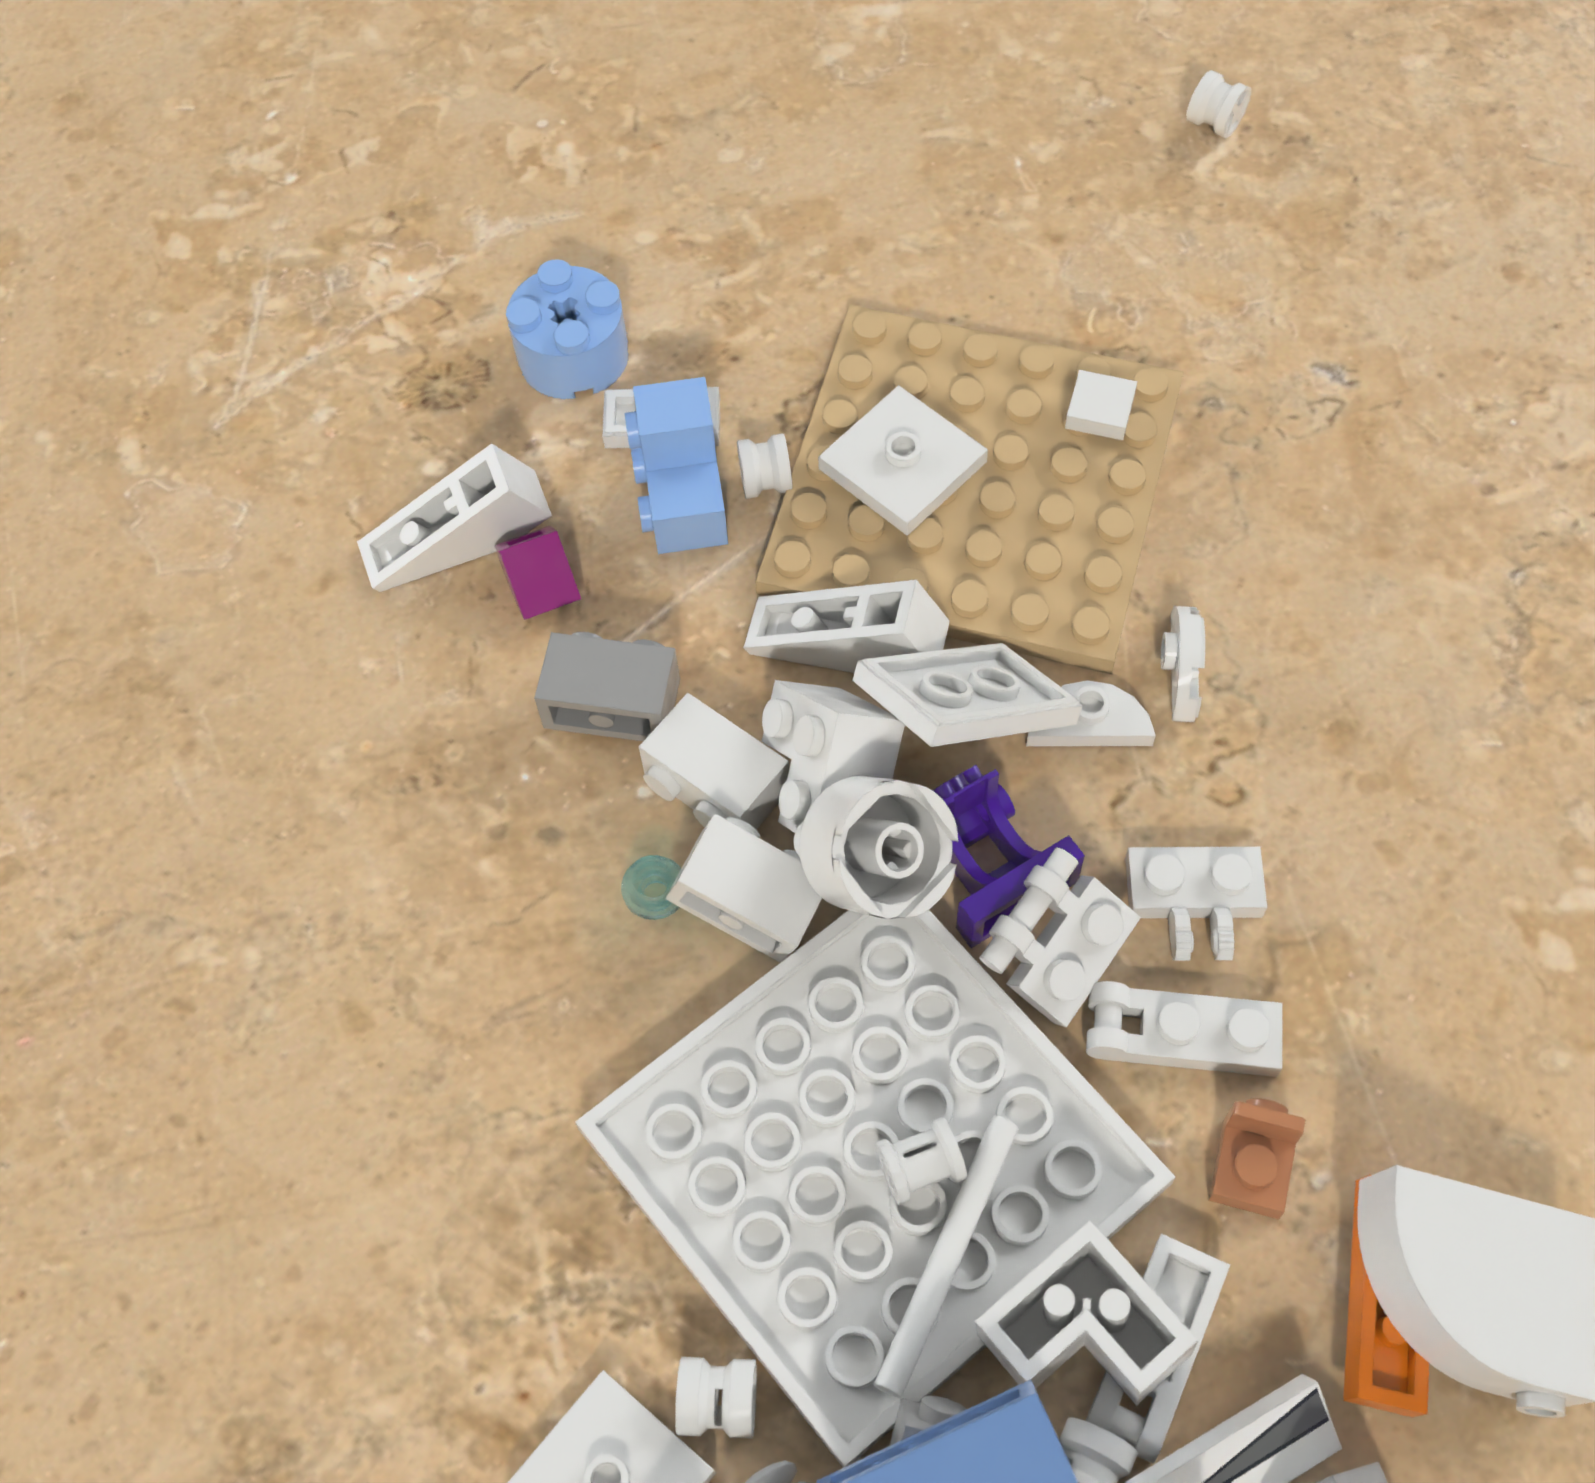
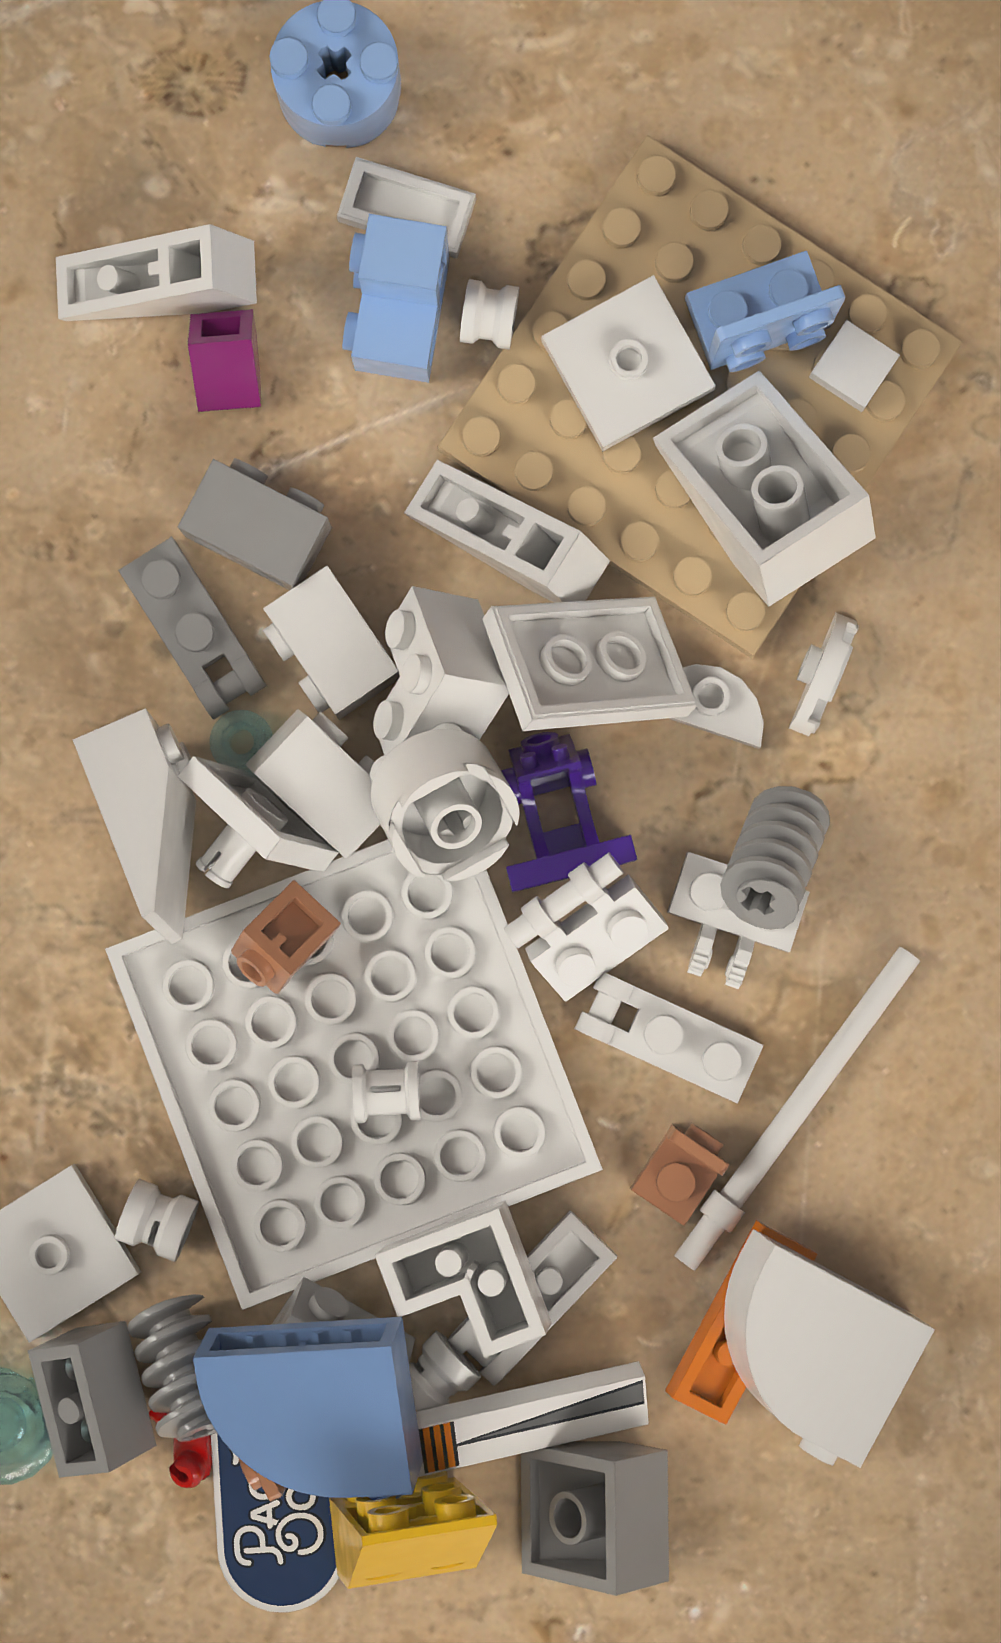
camera: 20 degrees right, 25 degrees up
white bar [874,1116,1018,1398] -> none
none -> white slope [73,708,196,944]
none -> light grey plate [118,537,267,720]
none -> white tile [178,756,339,888]
none -> nougat bracket [231,880,341,994]
none -> white slope [653,370,876,607]
none -> white bar [674,947,920,1271]
none -> light blue bracket [685,250,846,372]
none -> light grey piece [720,786,830,930]

